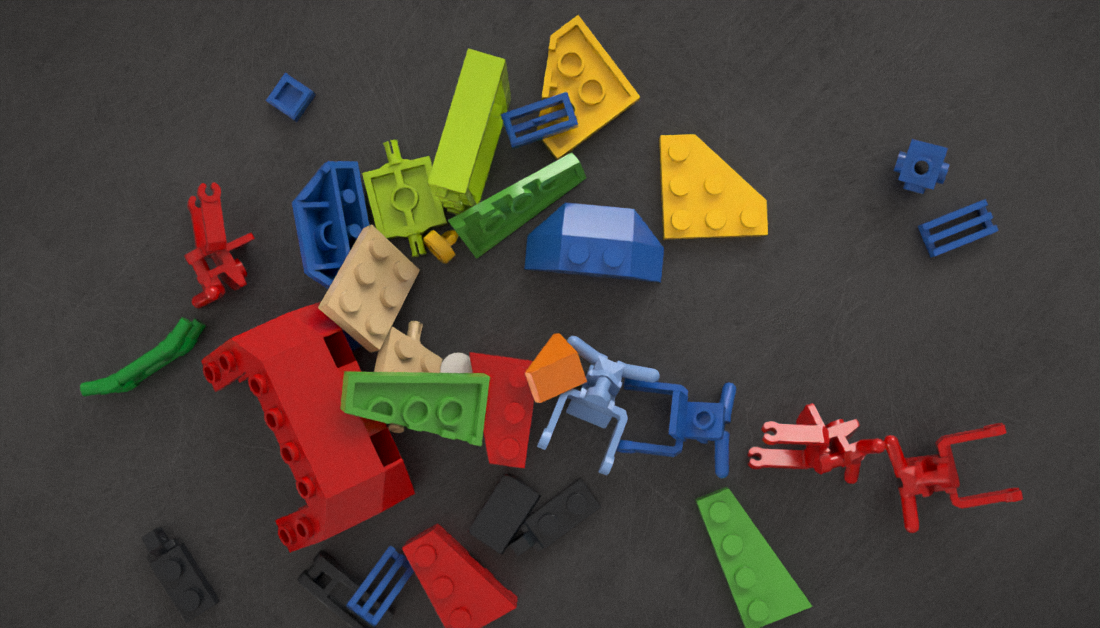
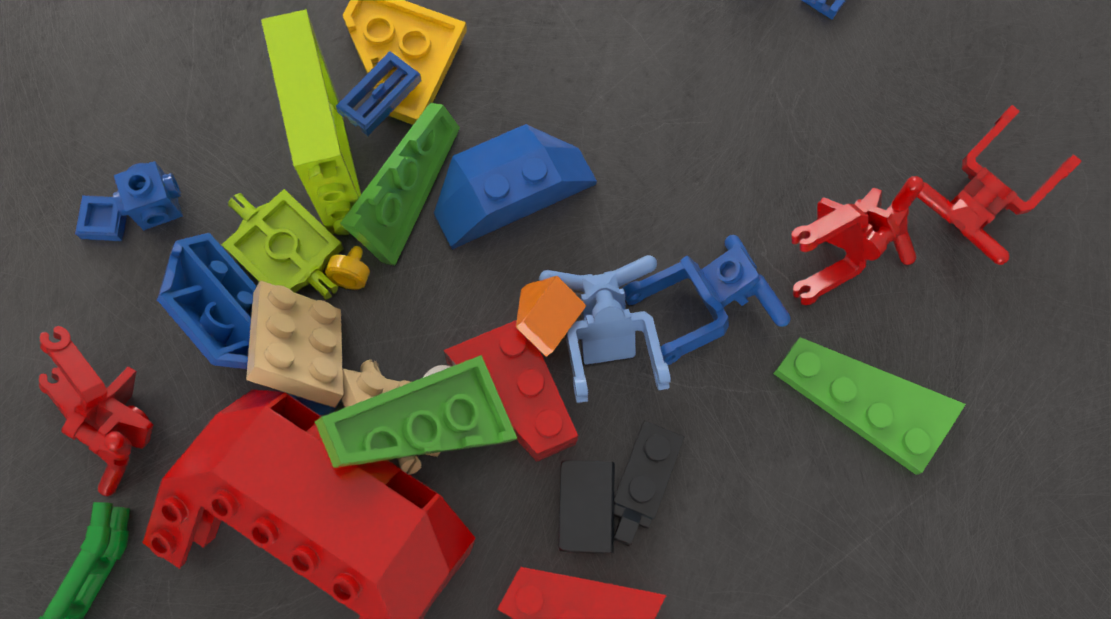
camera: 35 degrees left, 15 degrees down
yellow plate [659,134,768,240] -> none
none -> blue brick [113,161,183,230]

